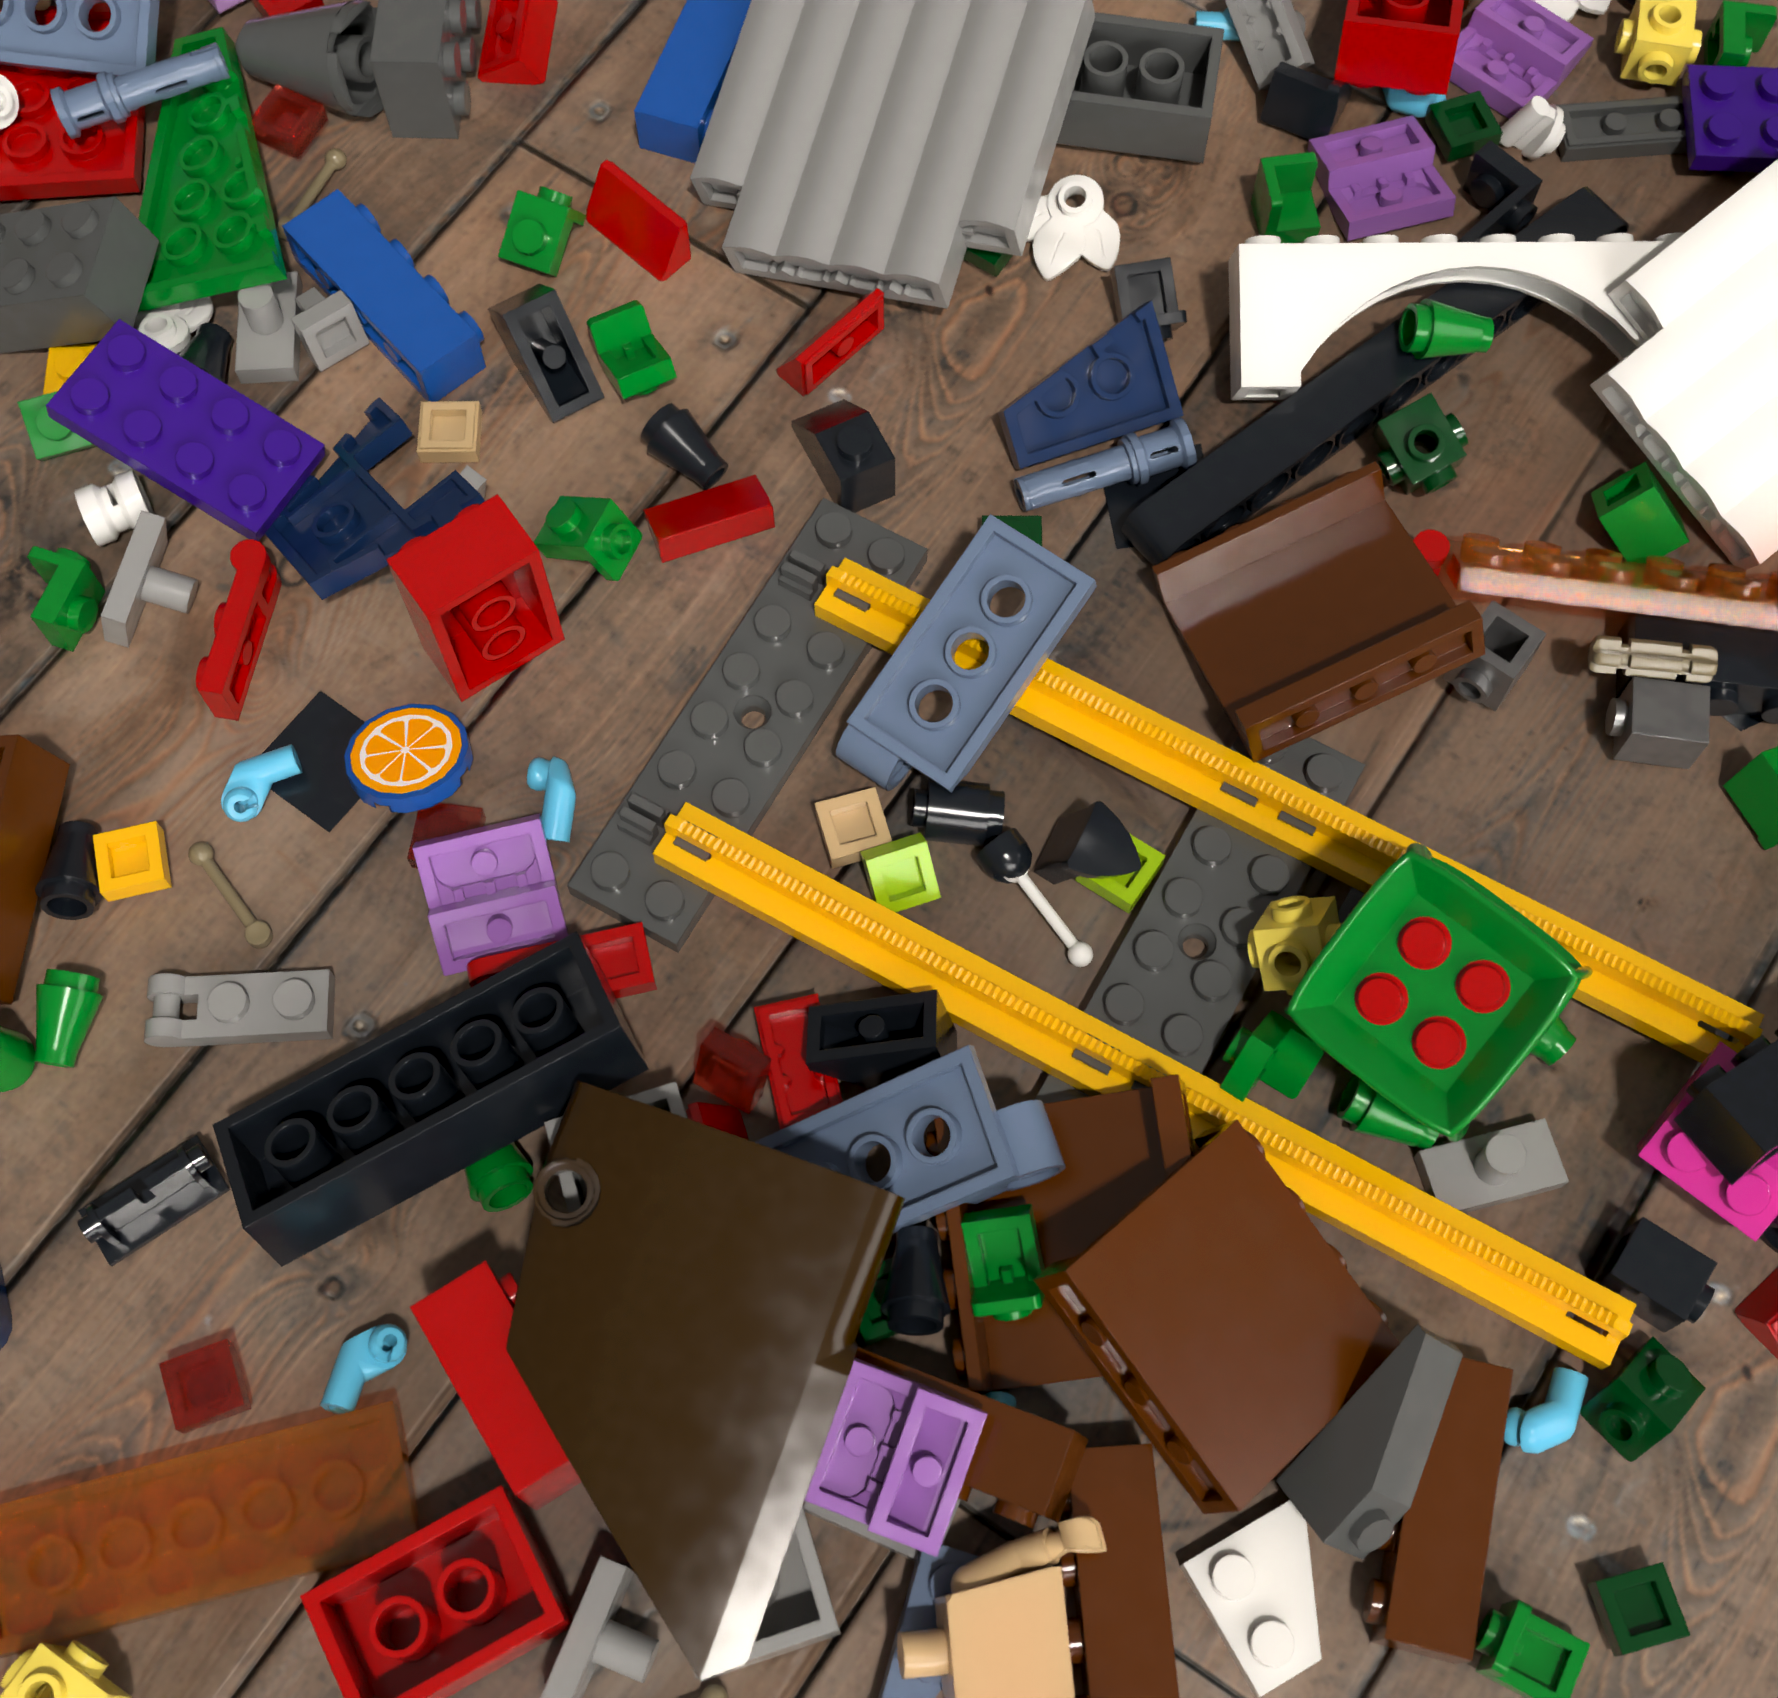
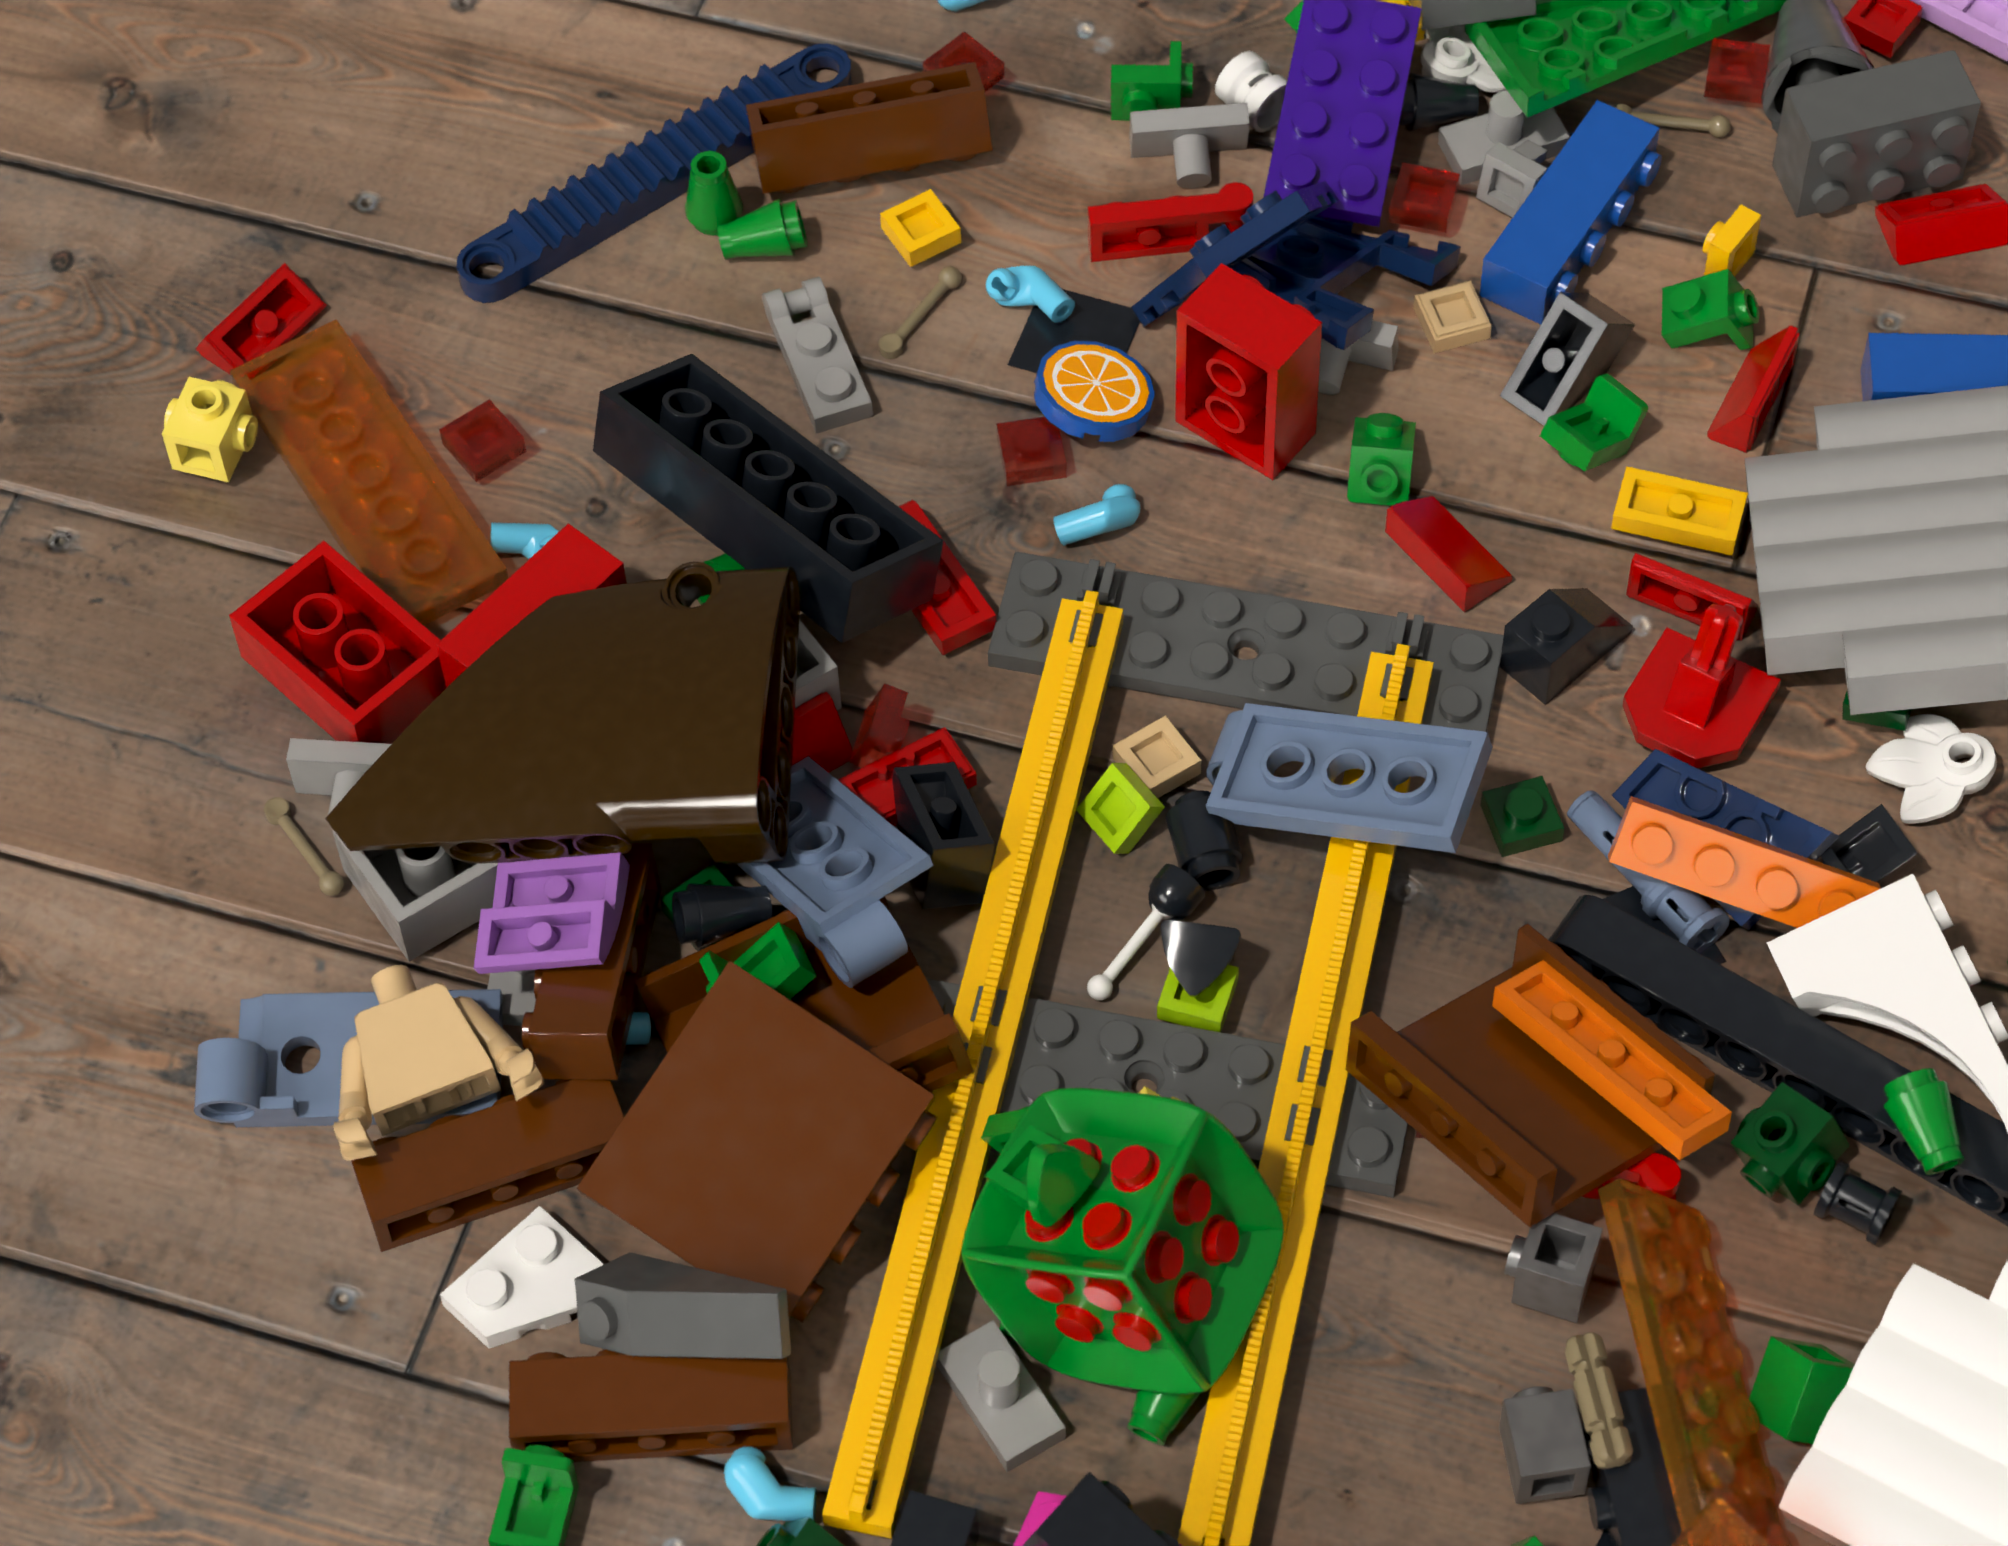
camera: 75 degrees right, 10 degrees down
black cone [35,821,103,920] -> none
black hinge [77,1135,231,1267] -> none
medium lavender slope [413,813,569,976] -> none
black cone [641,403,729,490] -> none
none -> green tile [984,1124,1100,1228]
none -> dark blue wing [1131,181,1339,327]
none -> clear red plate [1388,163,1460,233]
none -> orange plate [1492,960,1732,1160]
none -> orange plate [1608,796,1881,928]
none -> yellow plate [1611,466,1748,556]
none -> red piece [1622,604,1781,768]
none -> yellow plate [1702,205,1761,277]
none -> black bush [1814,1160,1903,1245]

